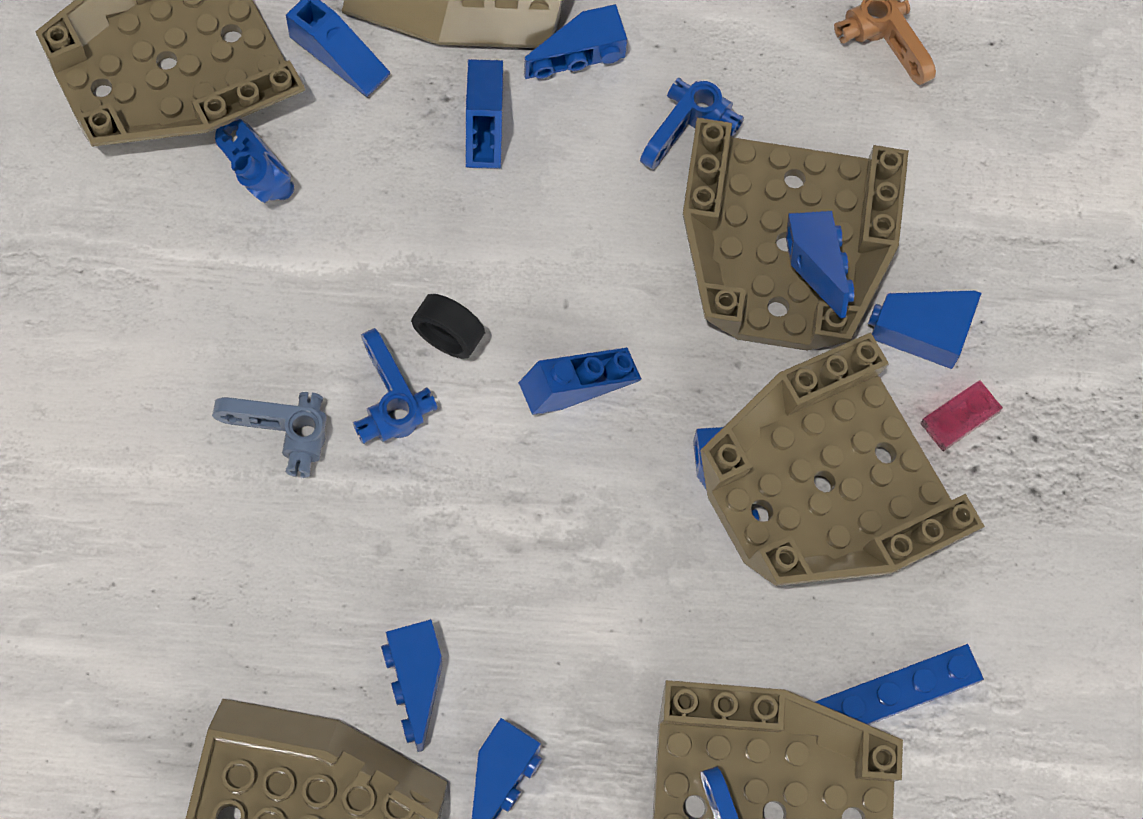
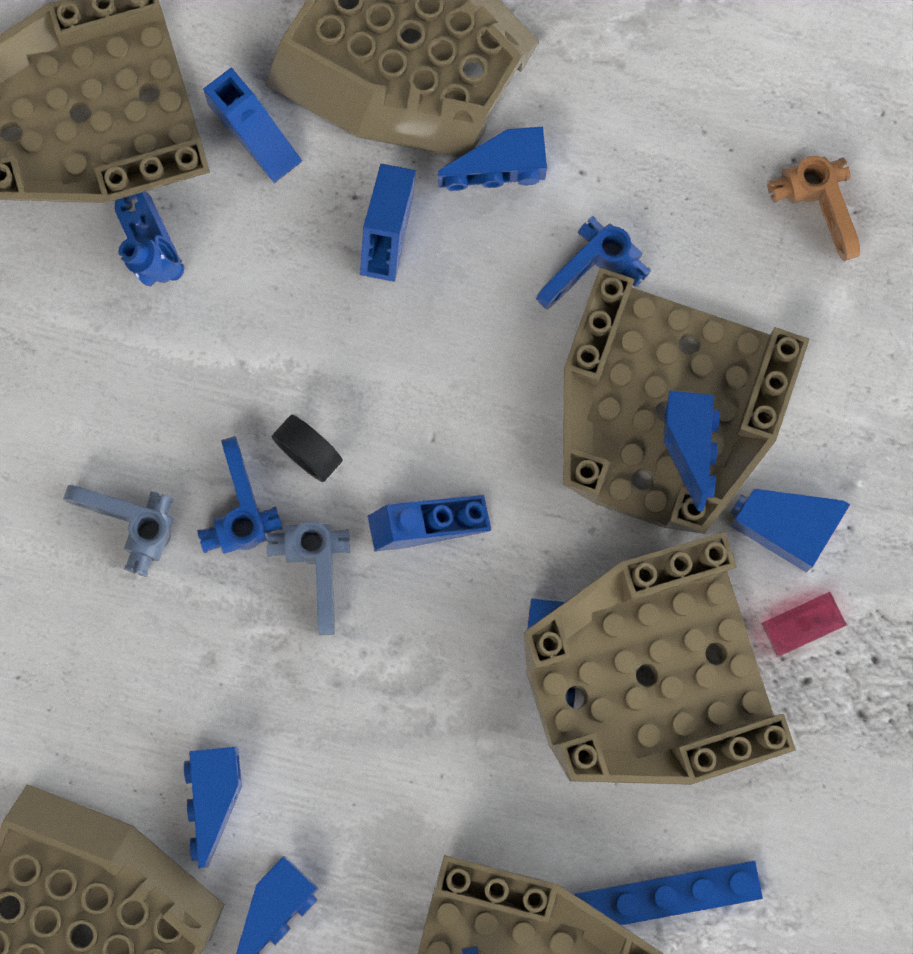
camera: 15 degrees right, 10 degrees up
none -> sand blue piece [267,521,350,635]

